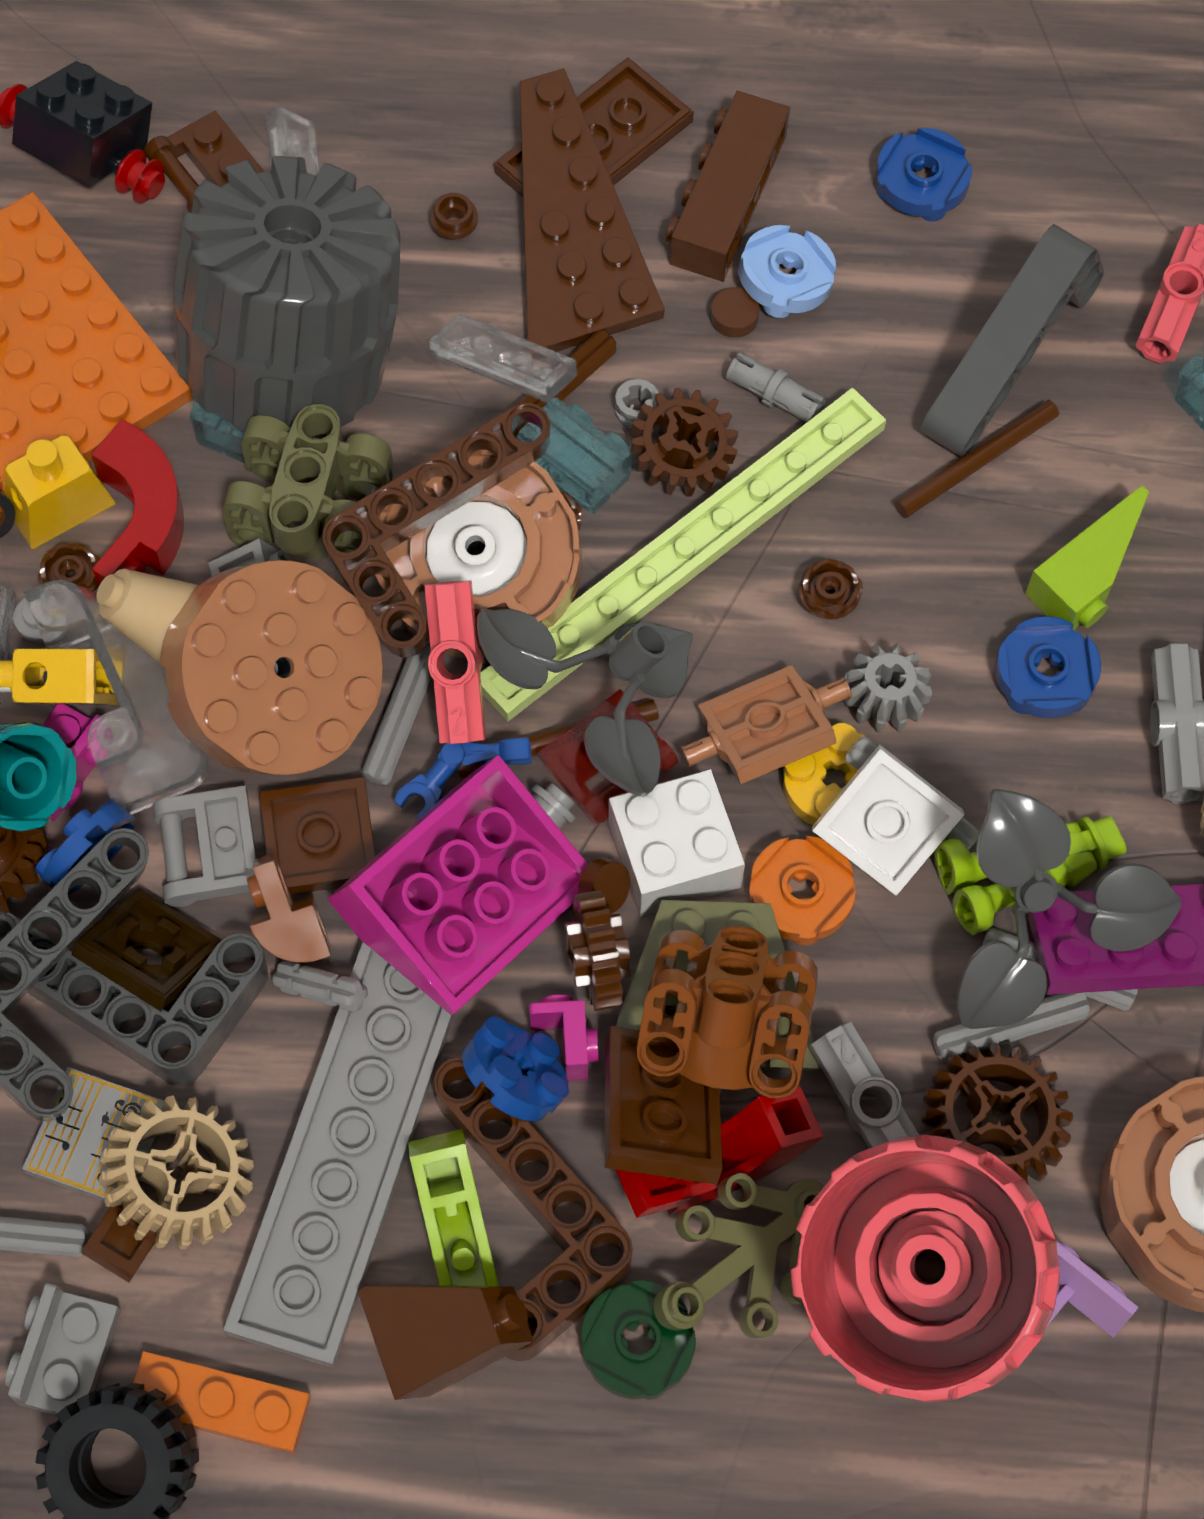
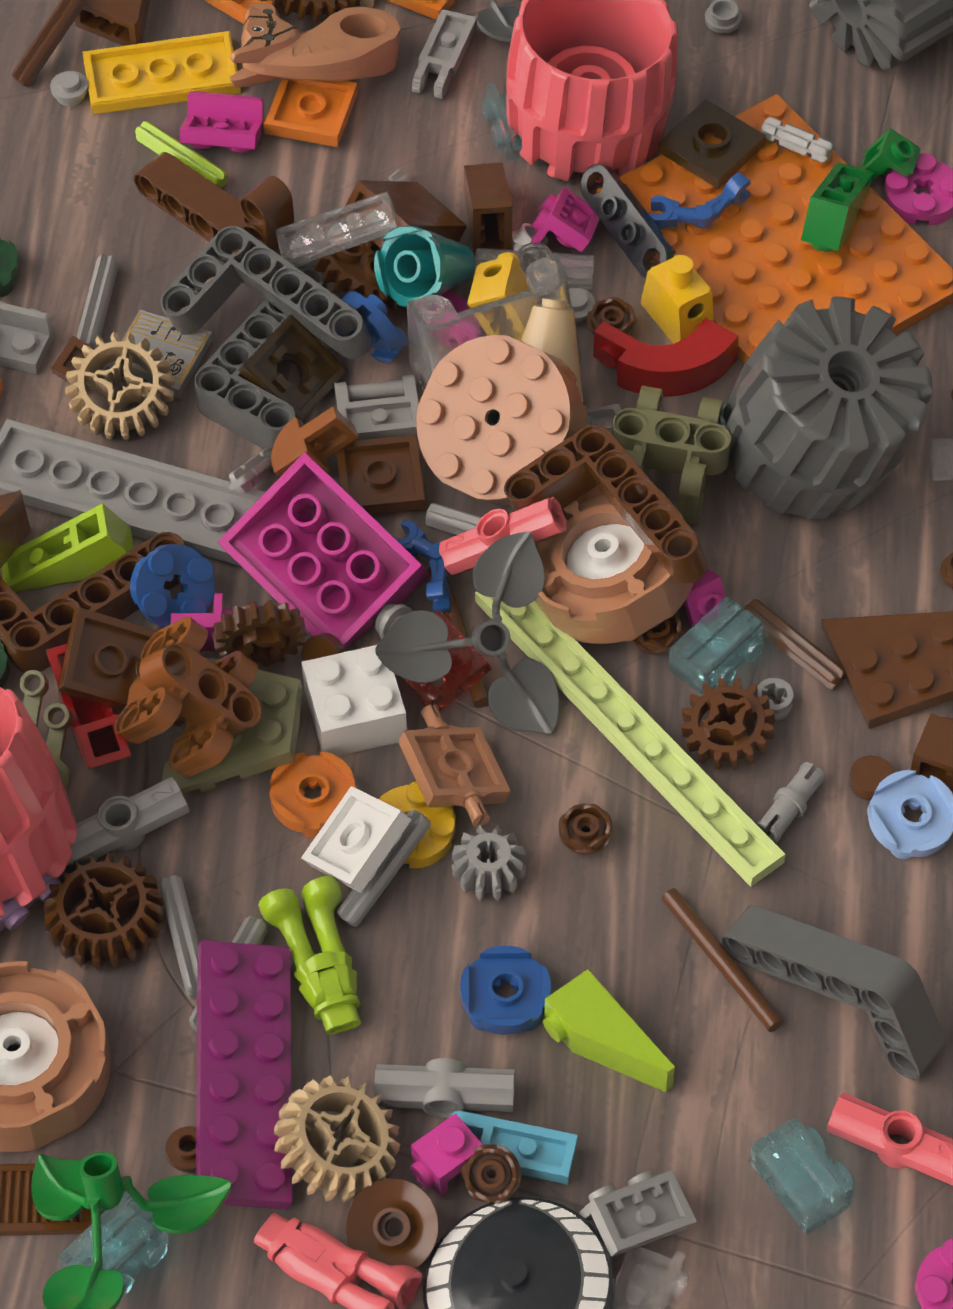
camera: 95 degrees right, 10 degrees down
clear plate [429,314,578,403] -> none
dark grey plant [957,789,1181,1029] -> none

